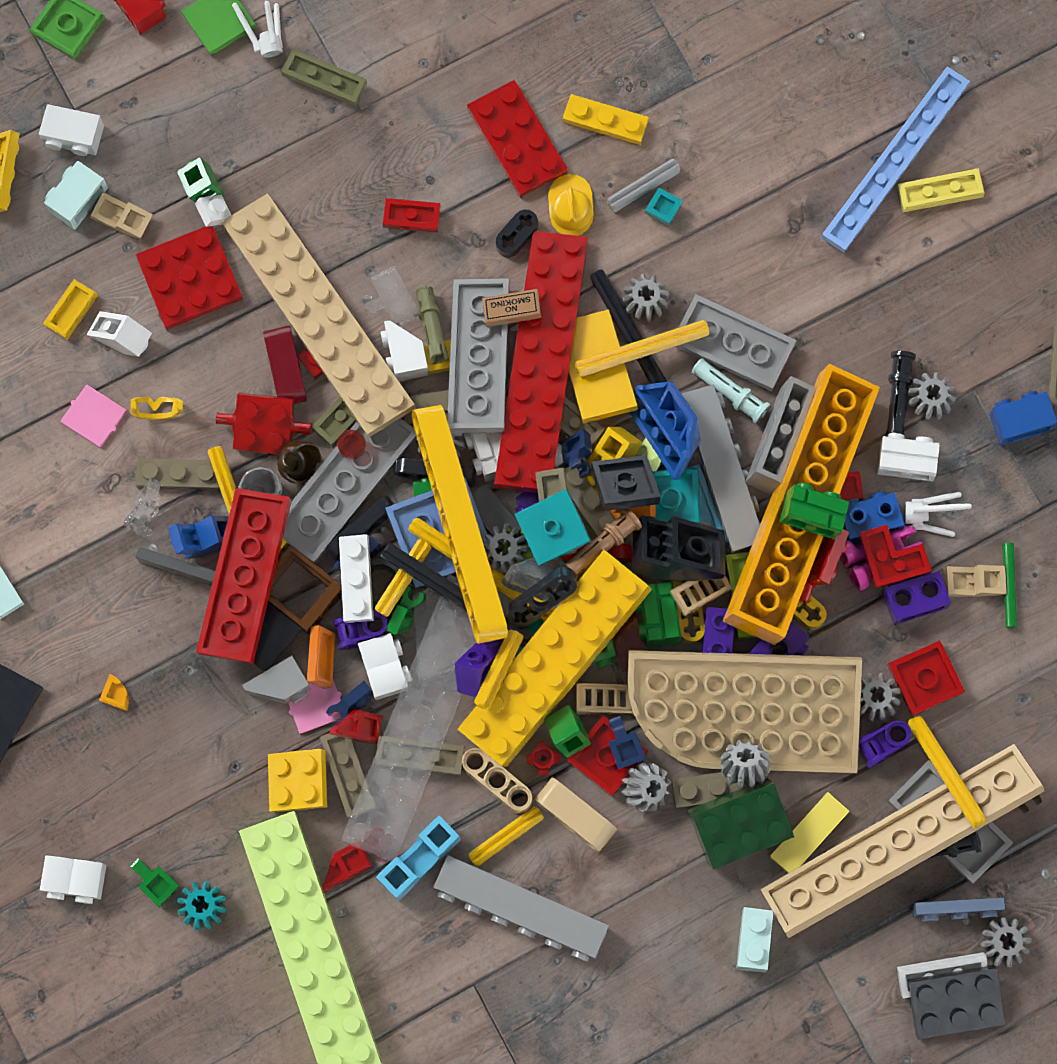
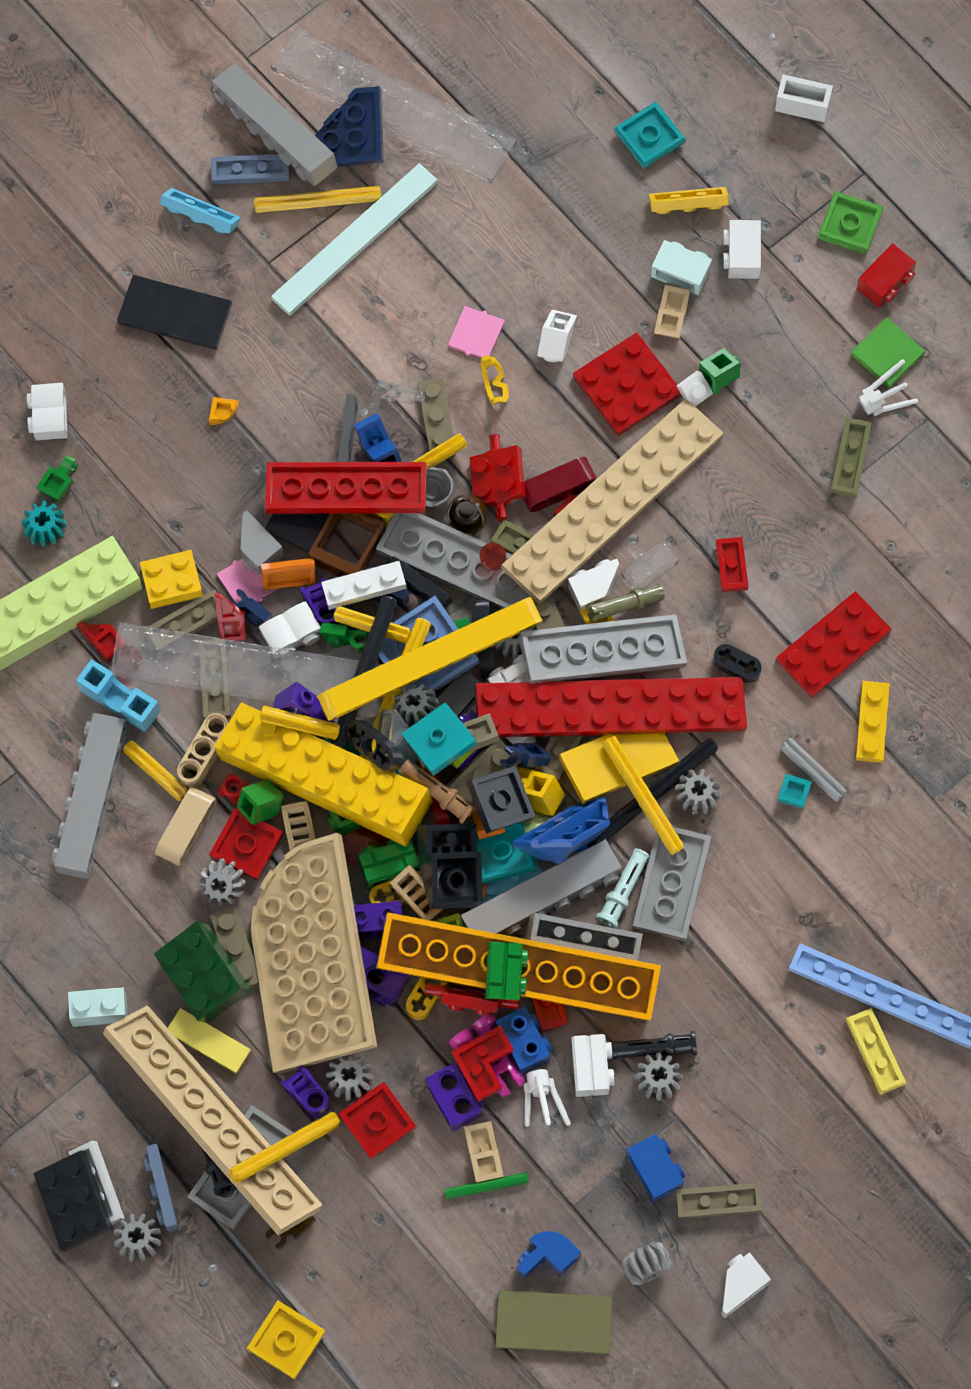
camera: 75 degrees right, 5 degrees down
yellow tile [43,279,98,340] -> none
medium nougat tile [482,289,542,327] -> none
yellow piece [548,174,594,236] -> none
dark blue plate [608,716,646,770] -> none
light grey gear [721,739,770,789] -> none

